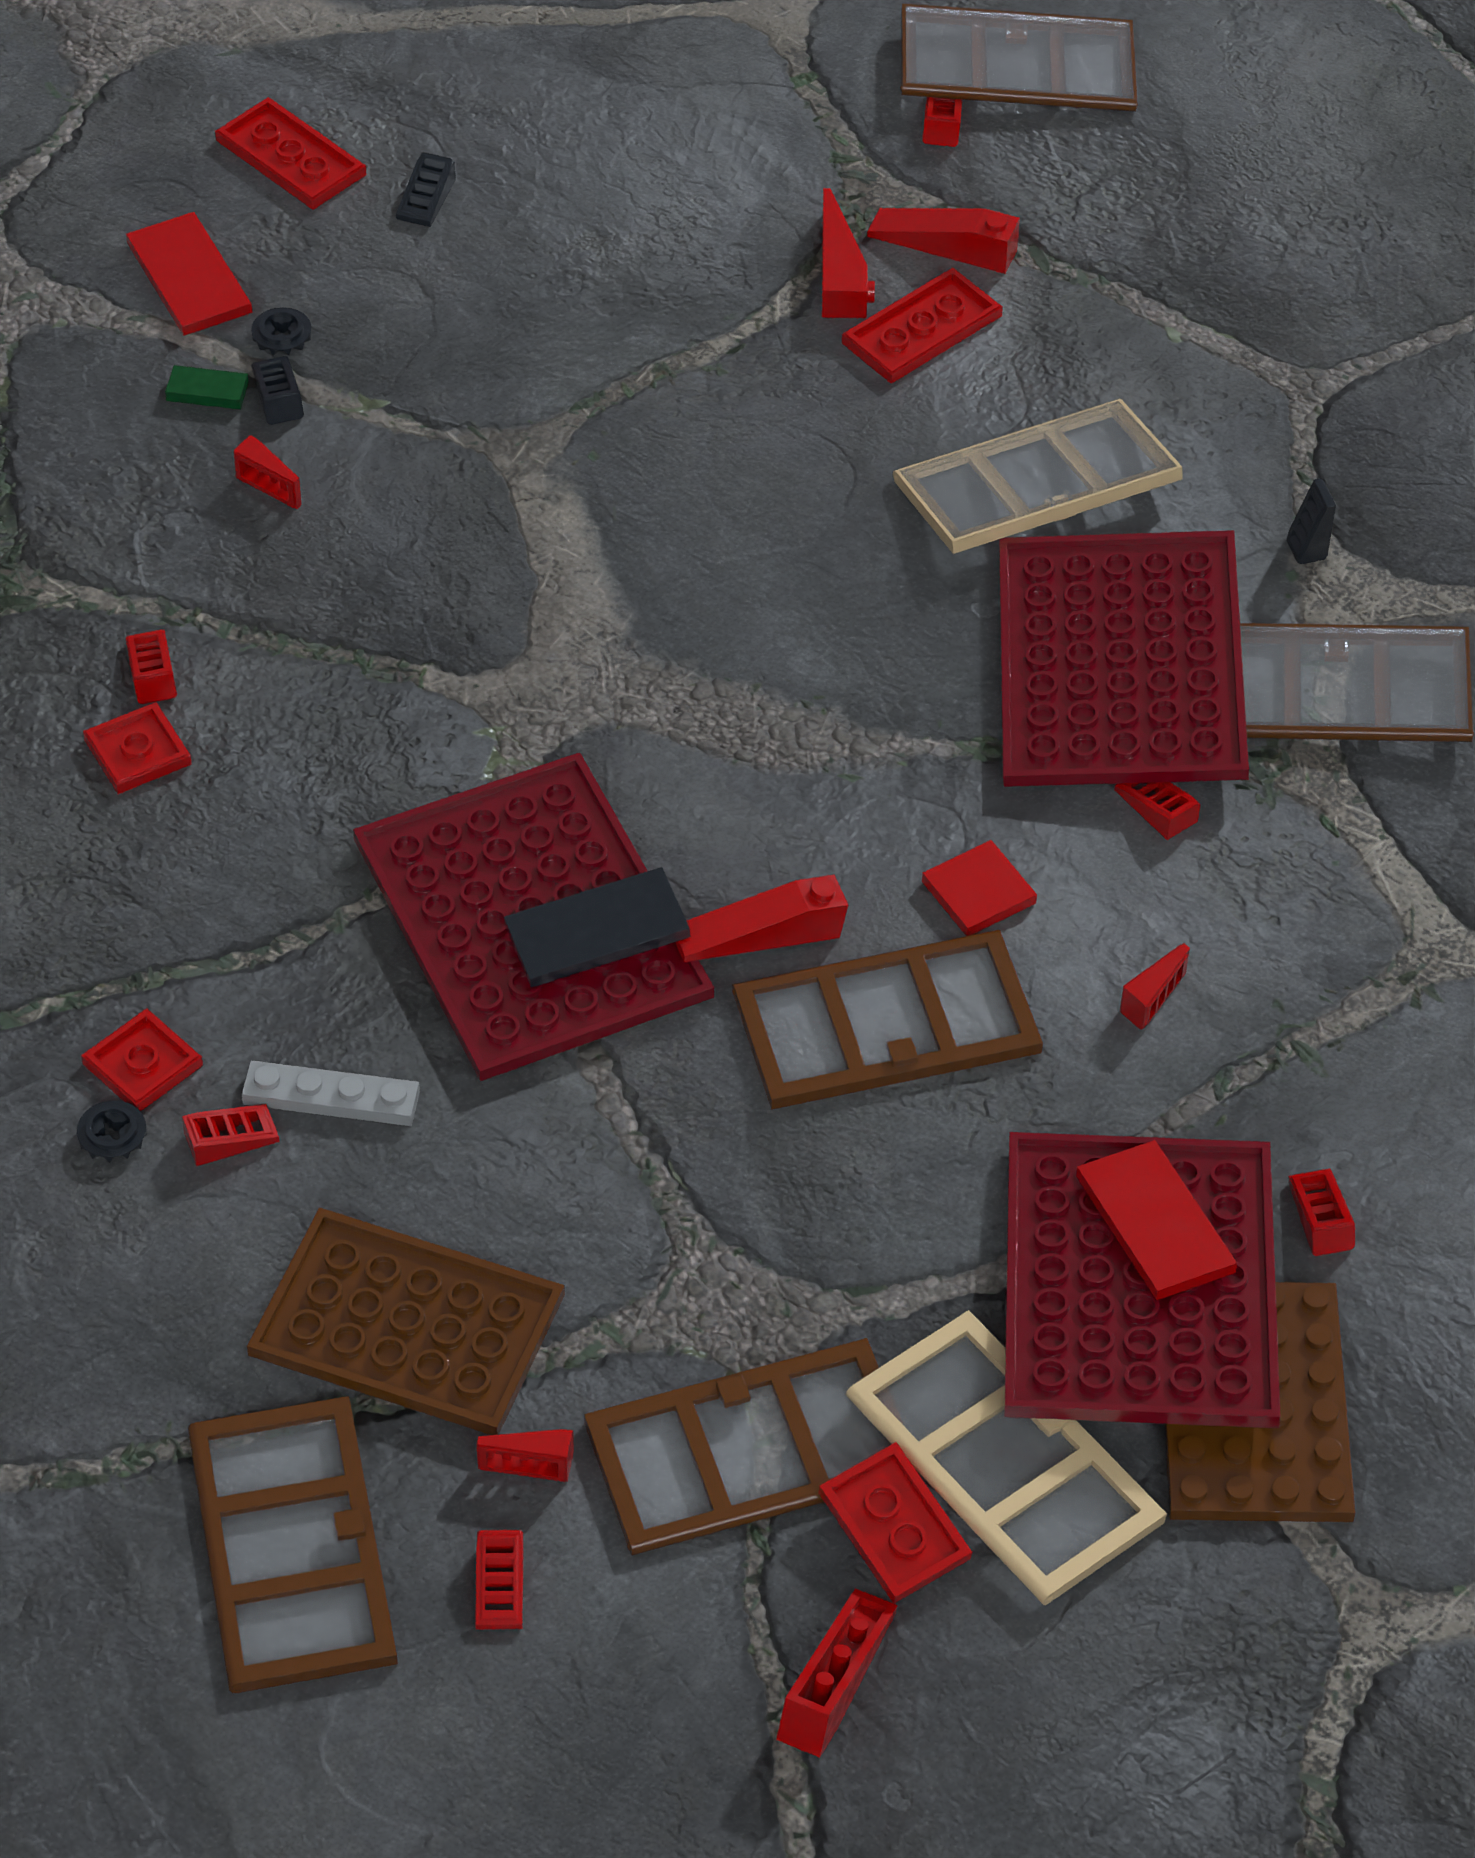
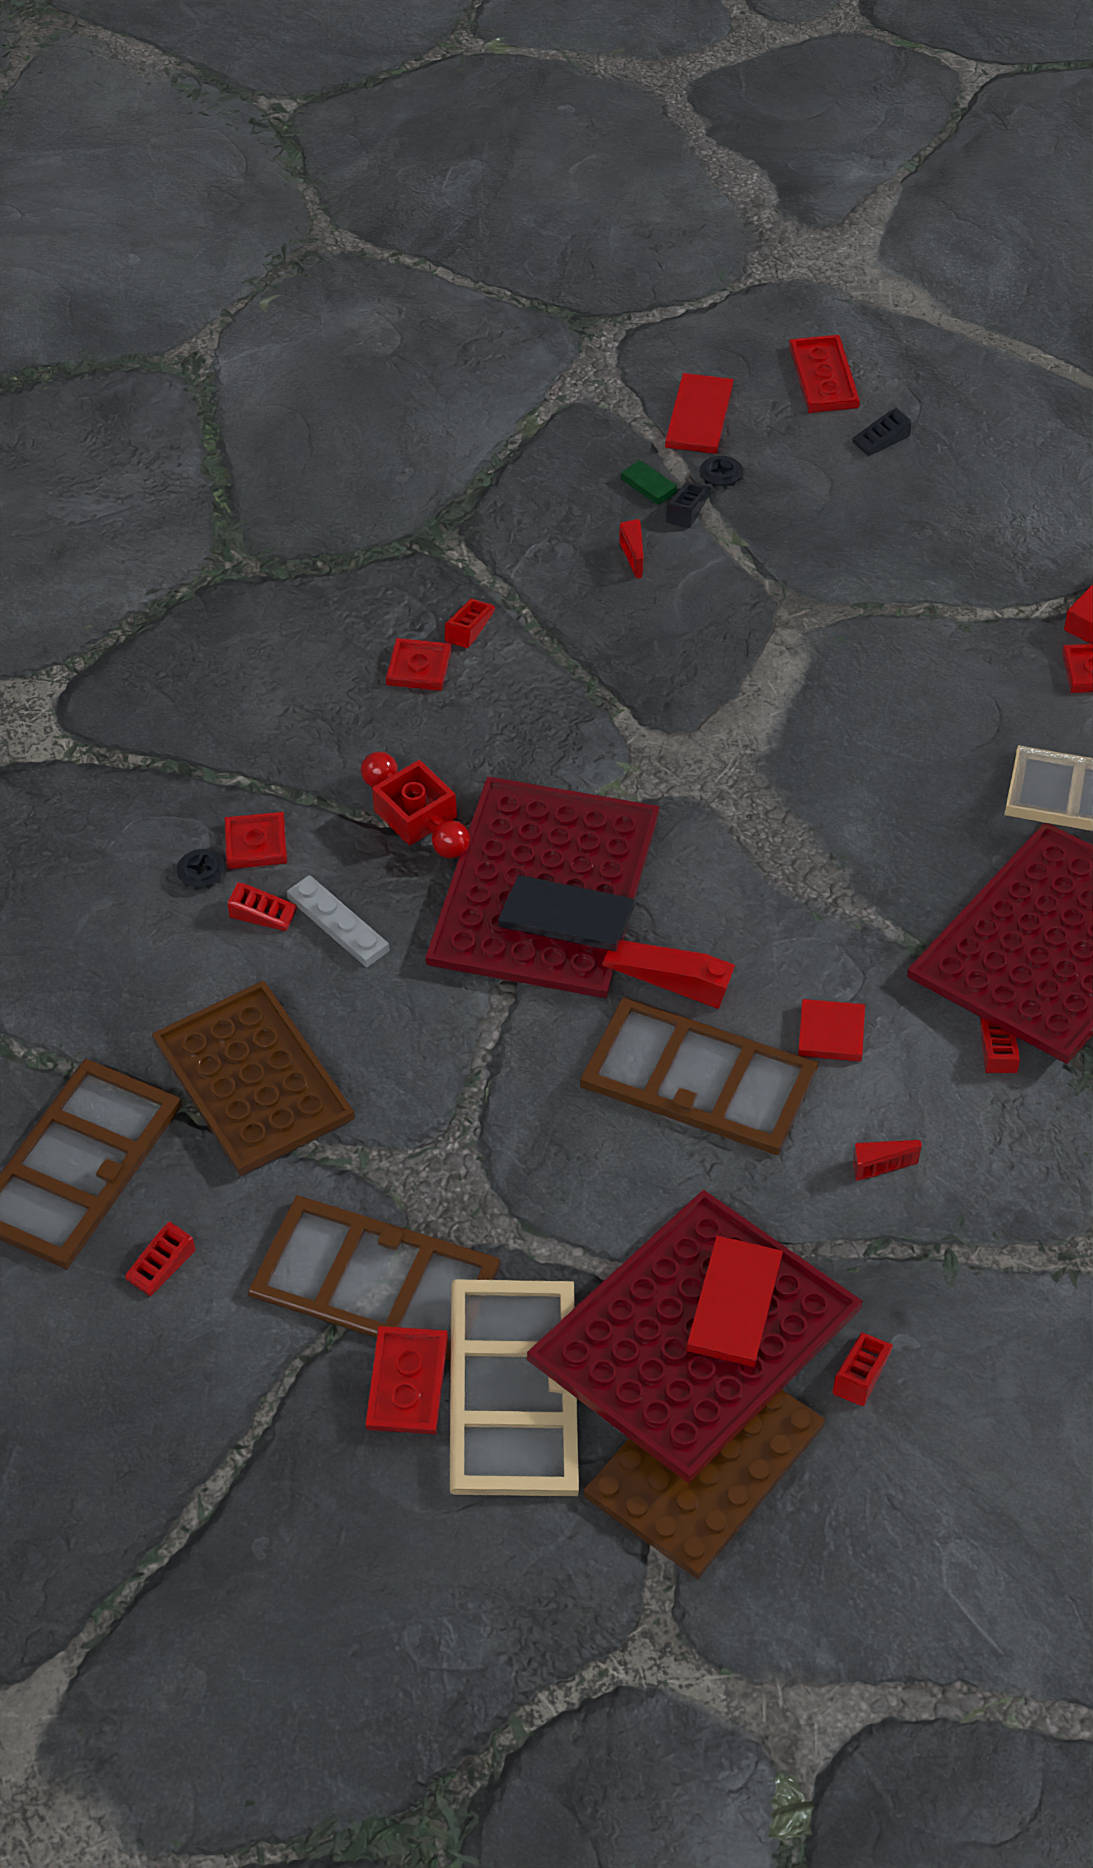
camera: 40 degrees right, 0 degrees up
red slope [477,1429,574,1482] -> none
red slope [776,1588,898,1758] -> none
none -> red brick [361,751,470,859]

